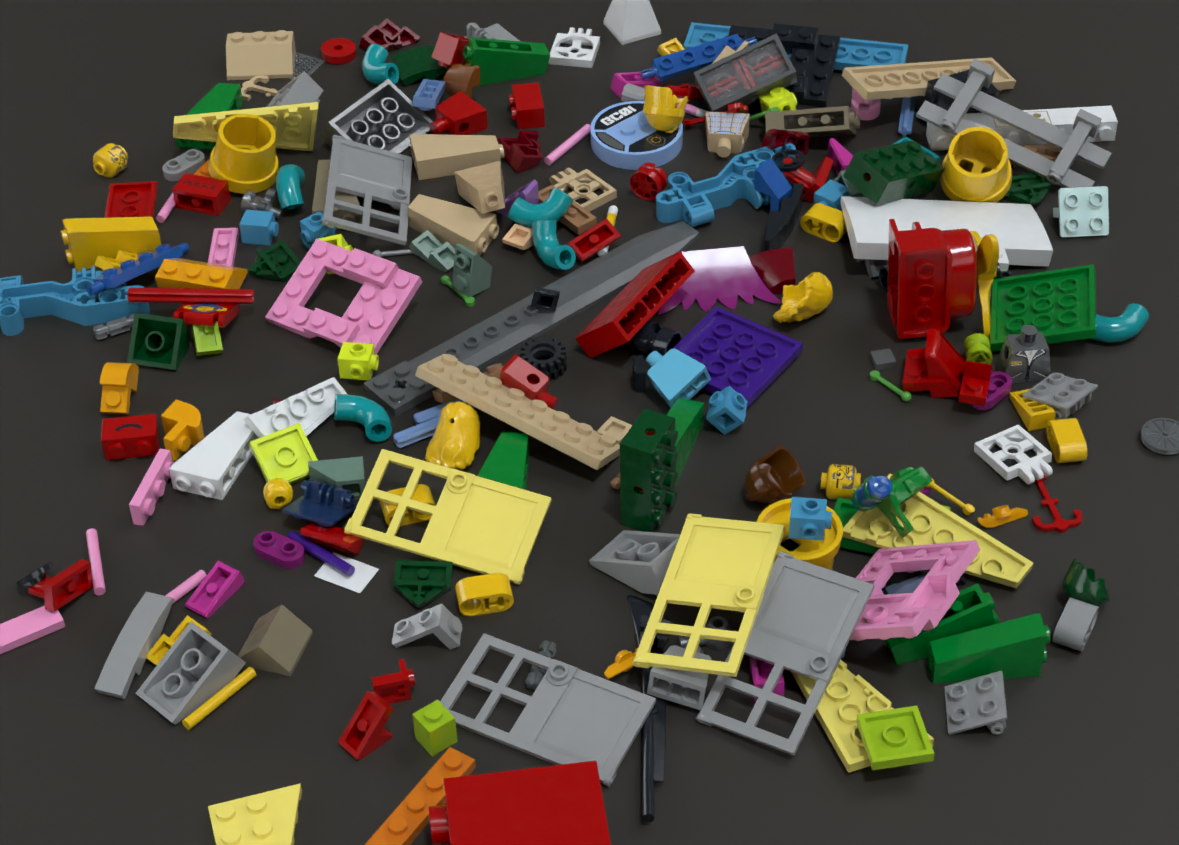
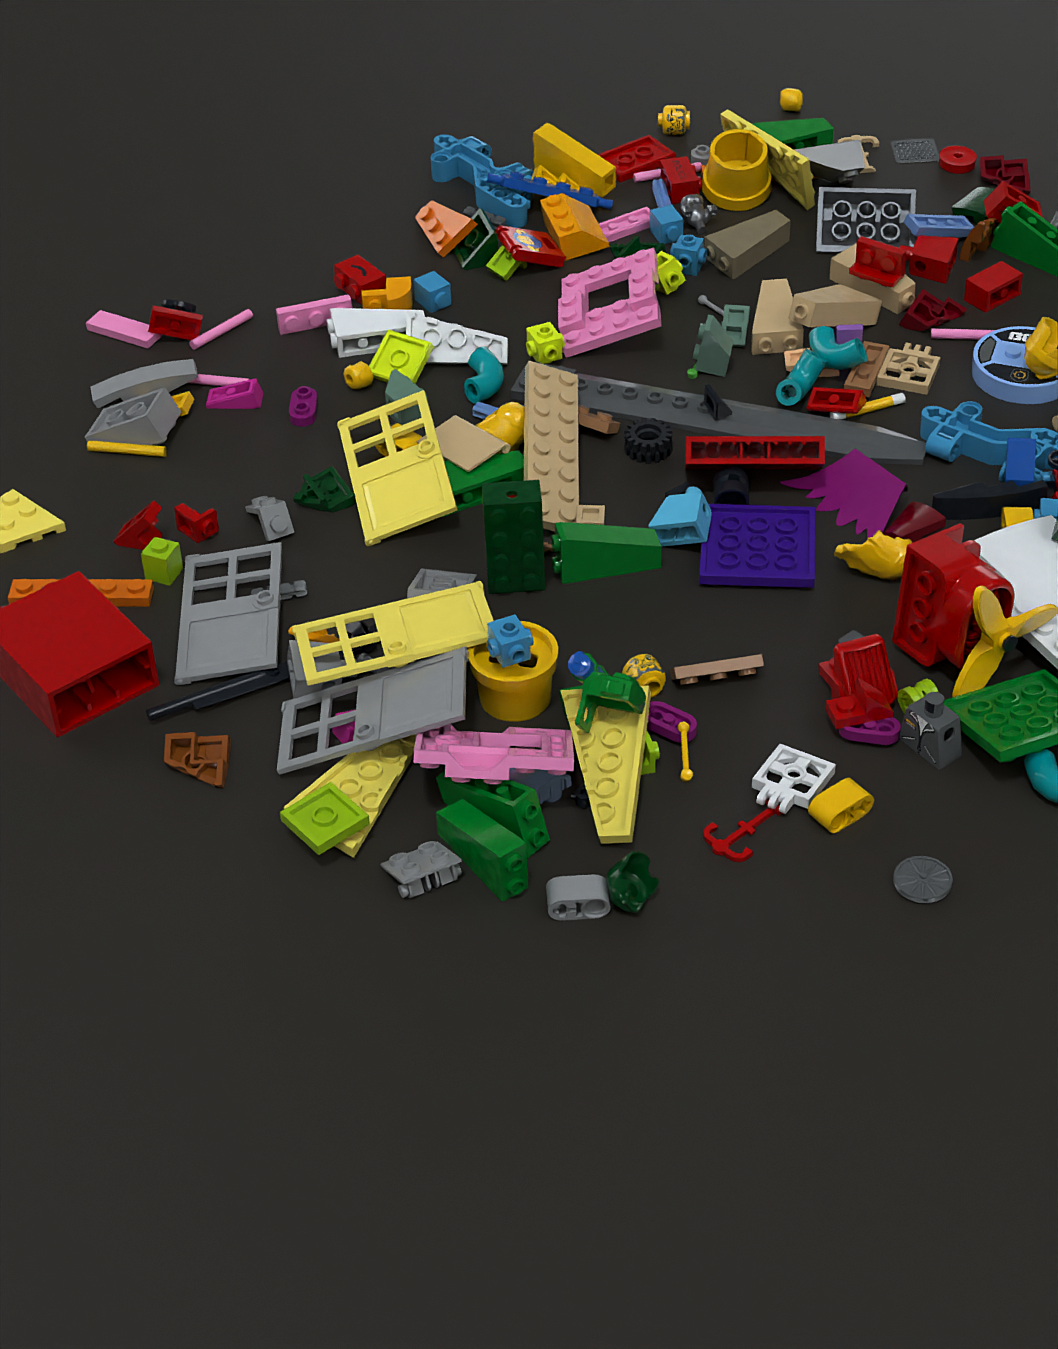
camera: 60 degrees right, 0 degrees up
light orange brick [100,362,139,414] -> none
red axle [127,287,254,304] -> none
tan slope [226,30,296,80] -> none
dark tan slope [238,604,313,677] -> none
teal cylinder [276,164,305,211] -> none
dark blue hinge [282,479,357,527] -> none
dark purple bar [287,531,355,577] -> none
red slope [300,522,365,555] -> none
white sticker [314,552,379,593] -> none
light grey door [321,135,412,245] -> none
teal cylinder [362,44,399,85] -> none
yellow beam [455,573,514,616] -> none
red torso [500,355,559,410] -> none
red wheel [630,162,668,201] -> none
dark azure brick [706,386,748,435] -> none
reddish brown helmet [745,445,806,504] -> none
bright green hinge [870,371,912,402] -> none
light orange piece [977,505,1028,528] -> none
yellow slope [1009,389,1056,431] -> none
light grey hinge [1022,373,1098,420] -> none
none -> dark orange slope [164,732,231,788]
none -> dark azure brick [413,271,452,313]
none -> orange wing [415,200,478,258]
none -> tan piece [416,415,510,472]
none -> medium blue axle [652,178,672,208]
none -> medium nougat plate [670,654,764,685]
none -> yellow piece [780,88,803,112]
none -> red bracket [849,236,907,287]

